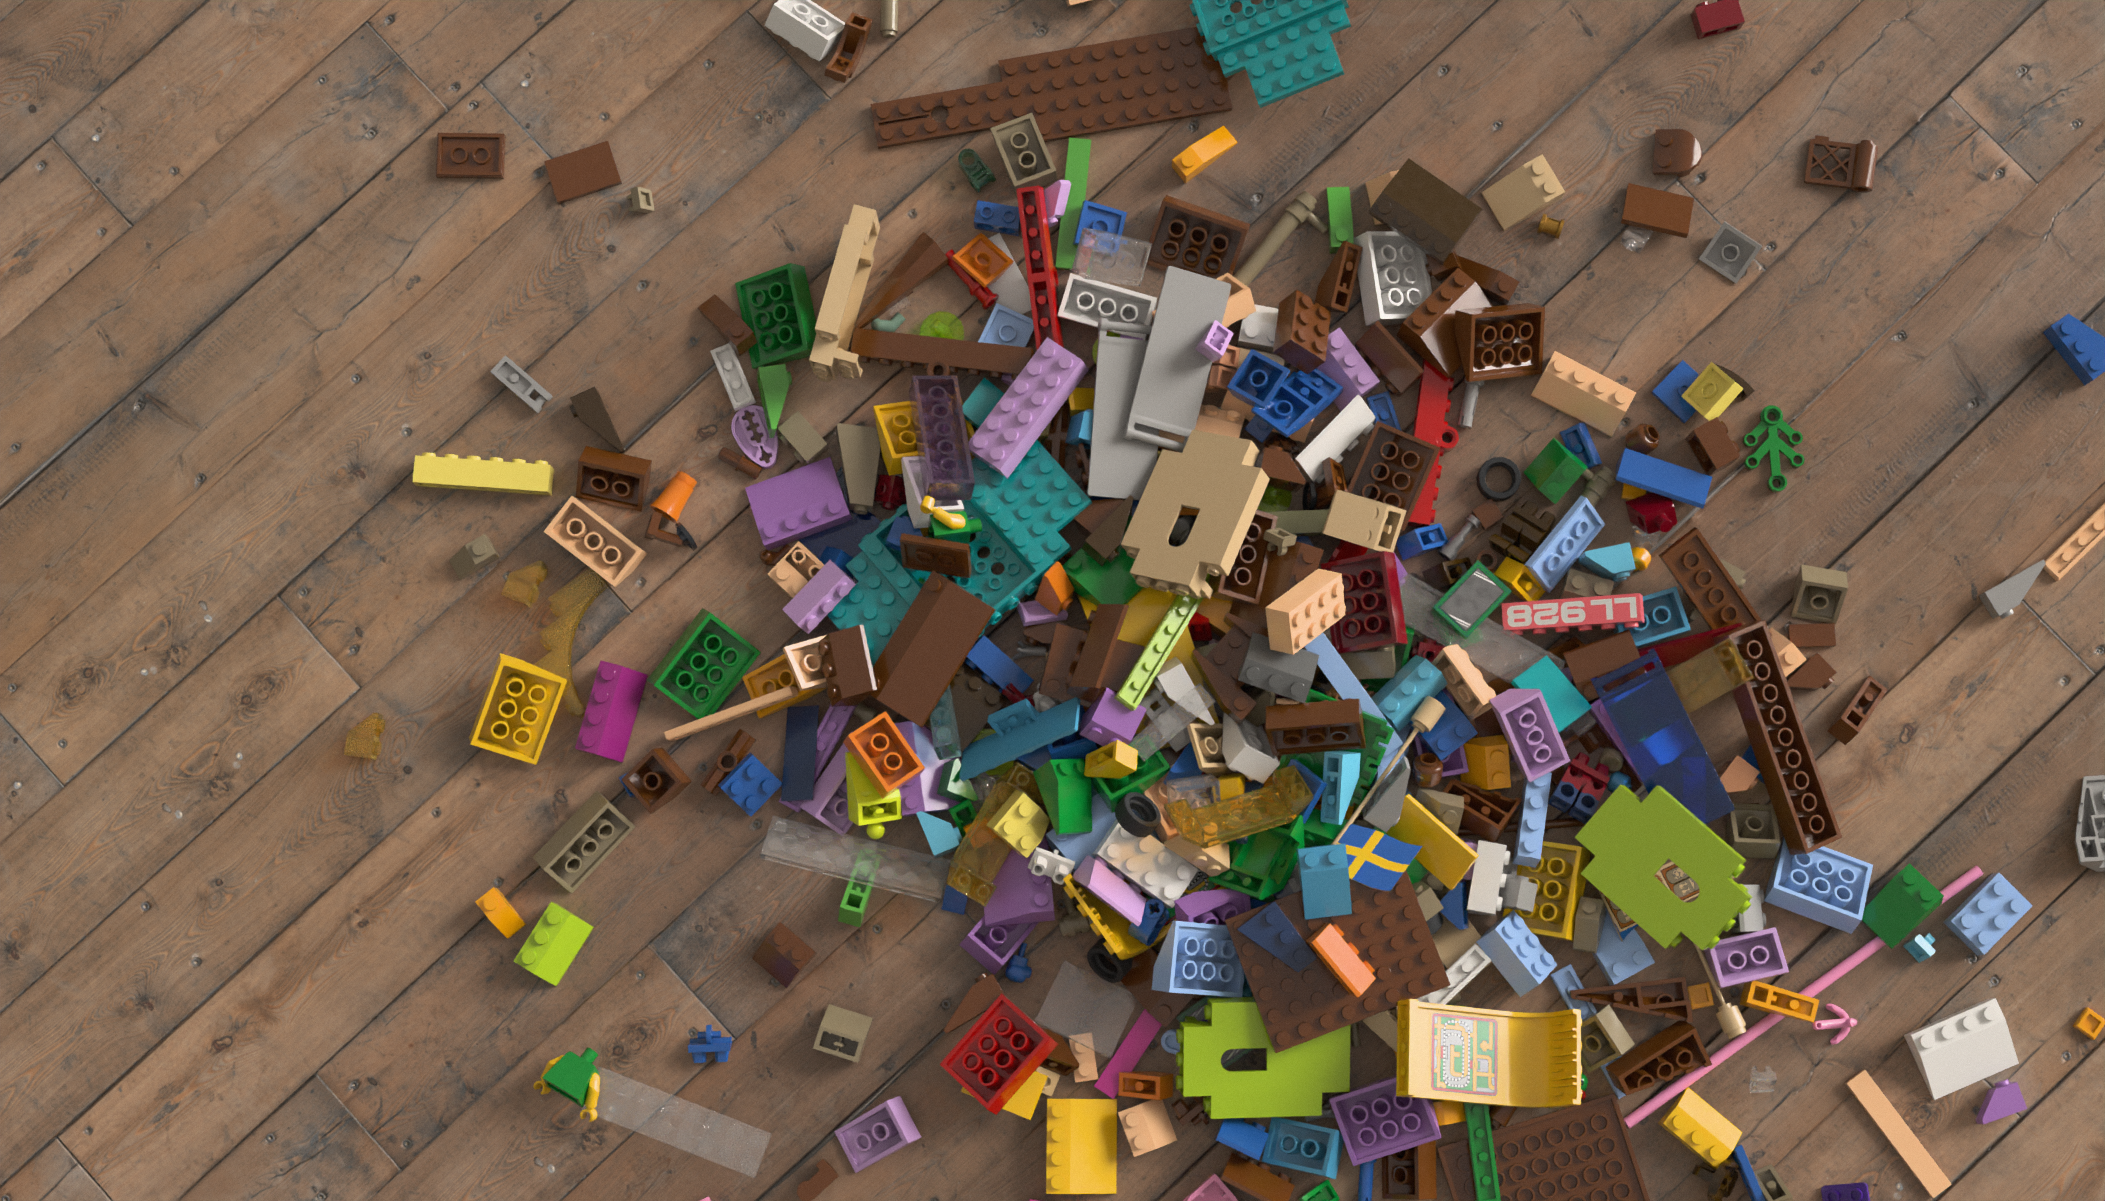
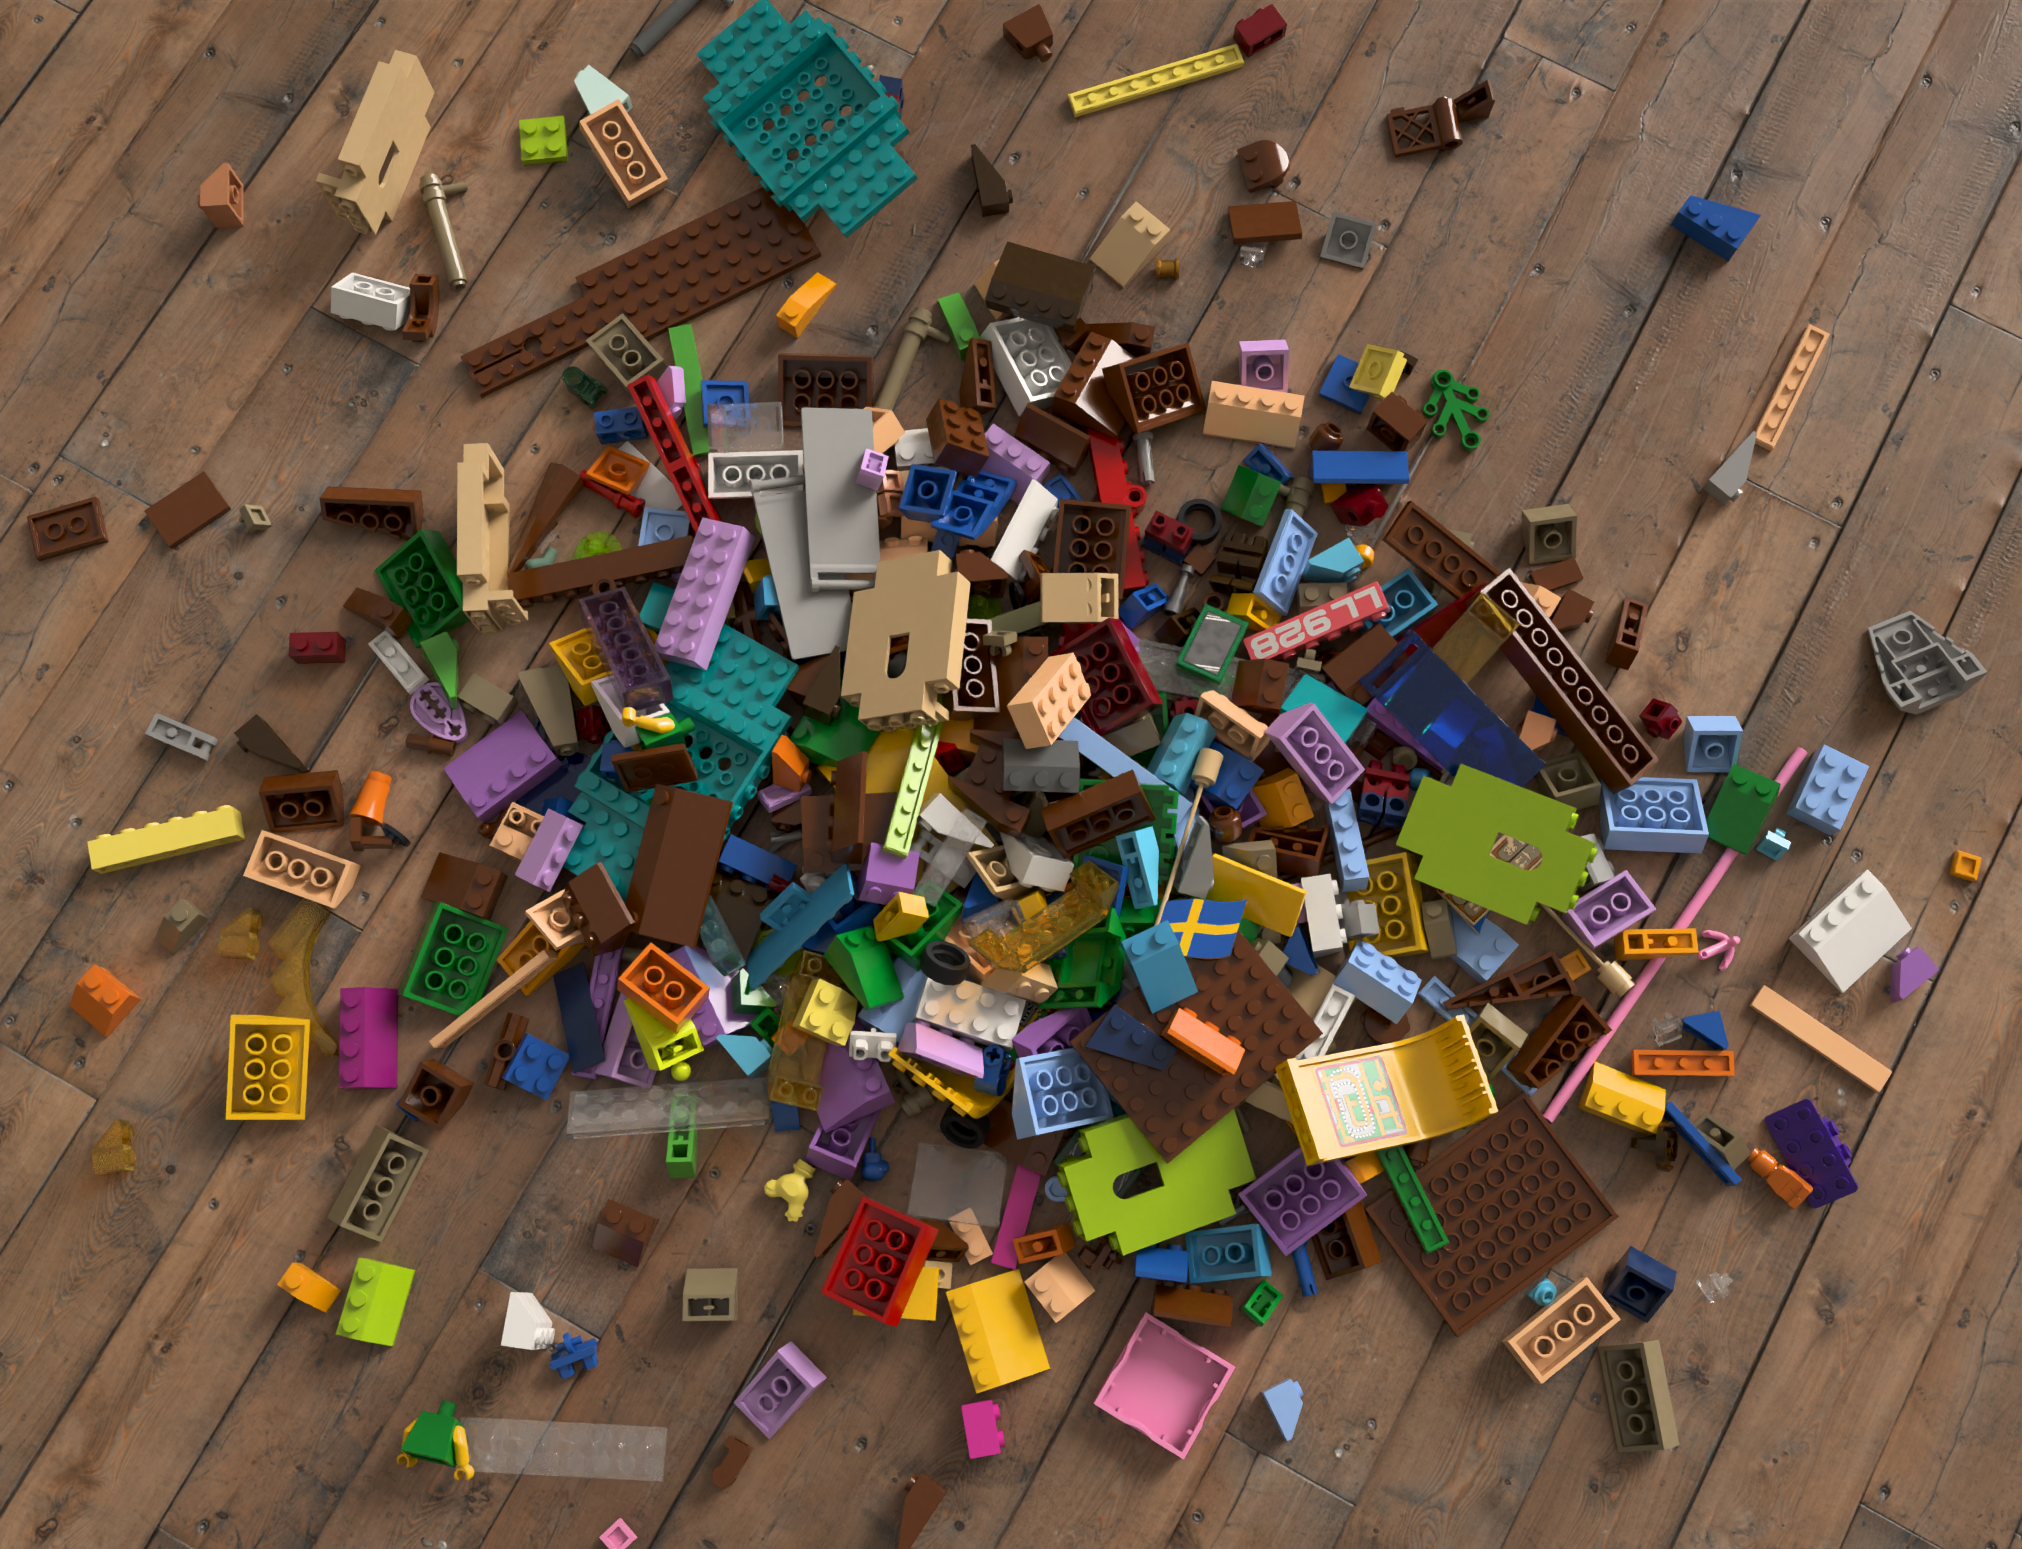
camera: 20 degrees left, 5 degrees down
none -> orange slope [70,964,141,1037]
none -> dark red brick [288,632,346,664]
none -> reddish brown wedge [319,486,424,540]
none -> reddish brown slope [421,852,508,921]
none -> white slope [501,1292,555,1350]
none -> light yellow animal [764,1159,816,1222]
none -> dark brown slope [971,144,1013,217]
none -> light yellow tile [1068,44,1244,118]
none -> dark red hips [1140,510,1194,567]
none -> reddish brown slope [1231,659,1289,717]
none -> lavender slope [1239,340,1289,393]
none -> dark tan tile [1293,648,1322,677]
none -> reddish brown piece [1360,1007,1410,1046]
none -> reddish brown slope [1454,80,1495,123]
none -> orange plate [1631,1050,1735,1077]
none -> dark red brick [1639,698,1682,740]
none -> blue slope [1676,1011,1729,1051]
none -> light blue slope [1683,716,1743,772]

